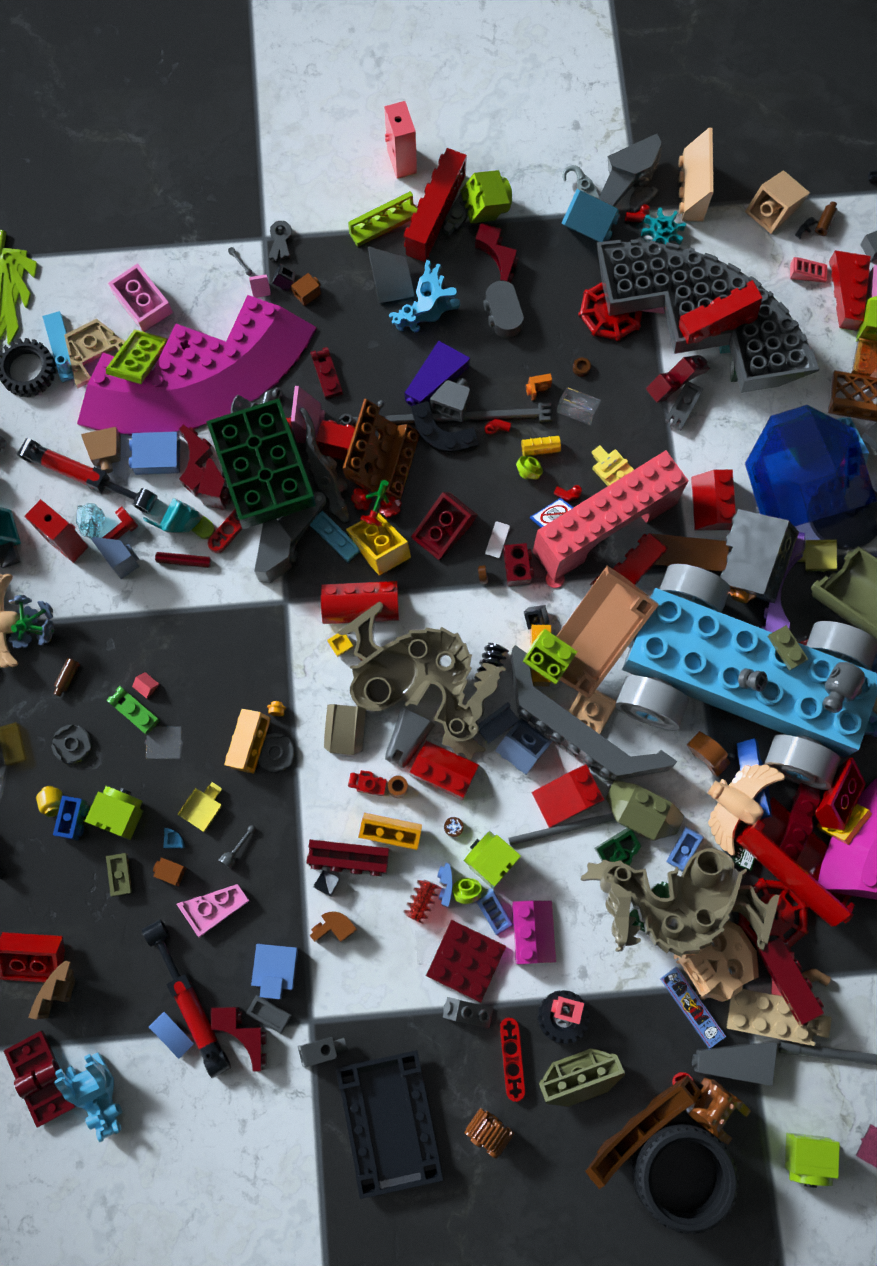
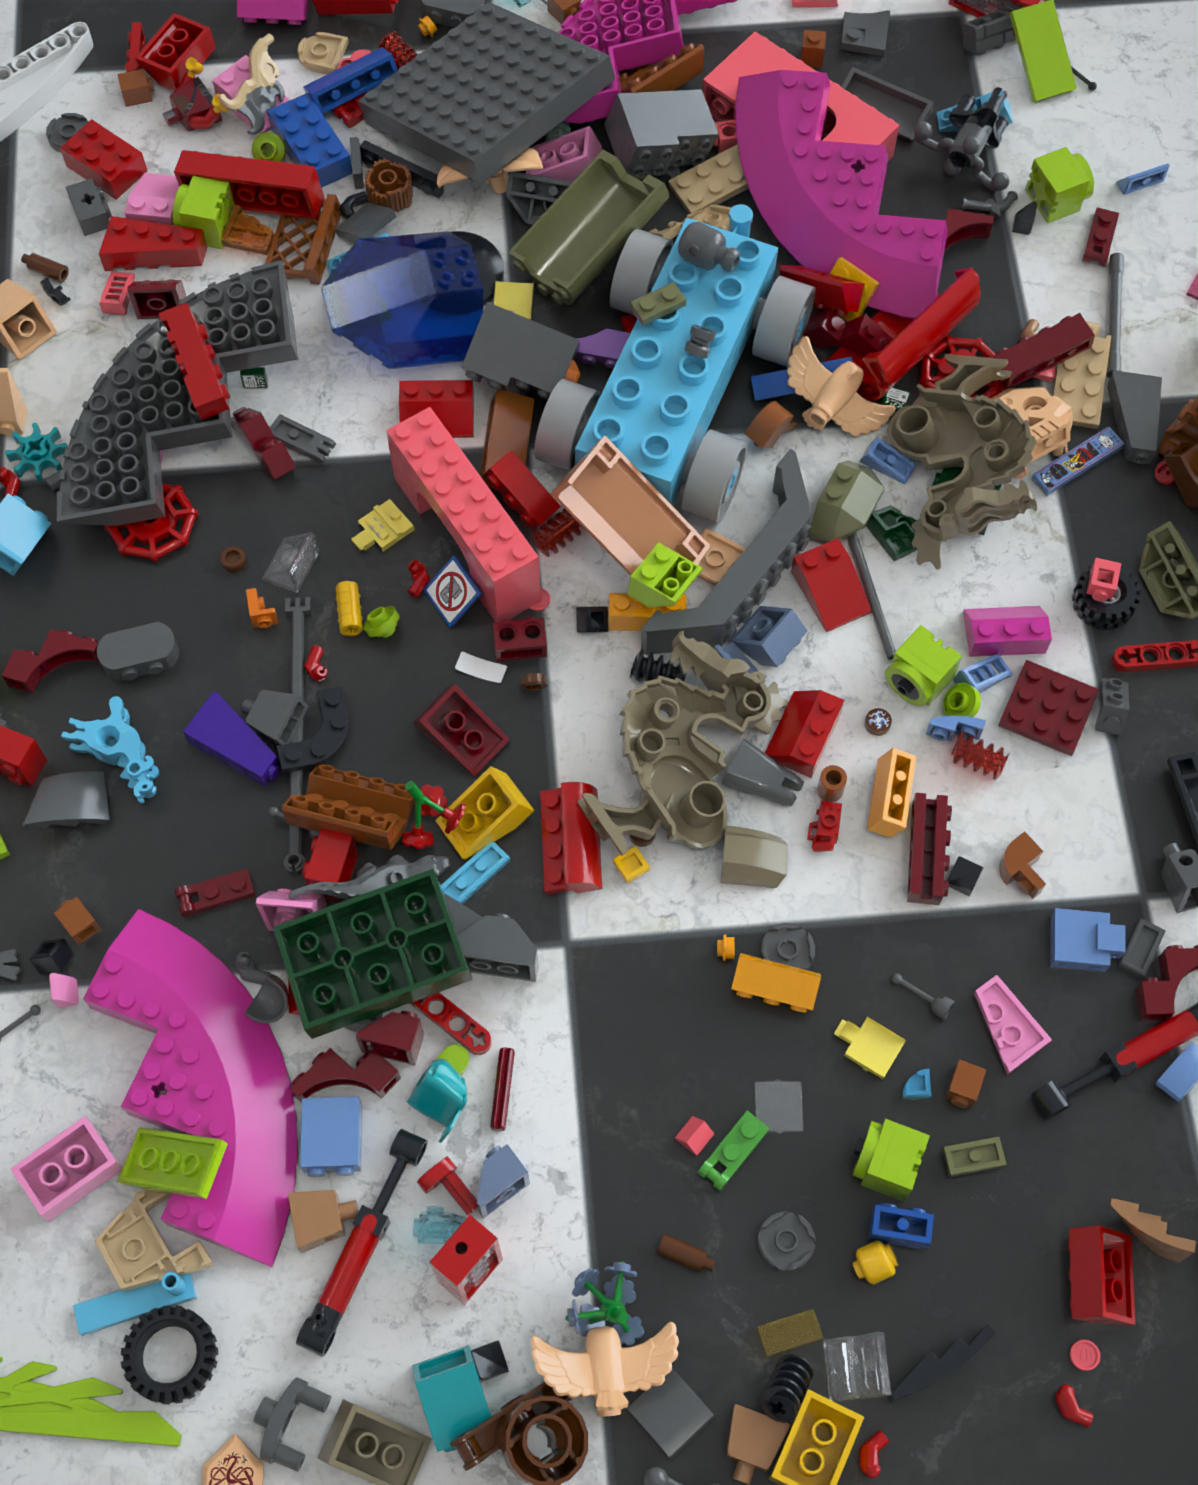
camera: 90 degrees left, 10 degrees down
none -> dark red slope [127,279,186,319]

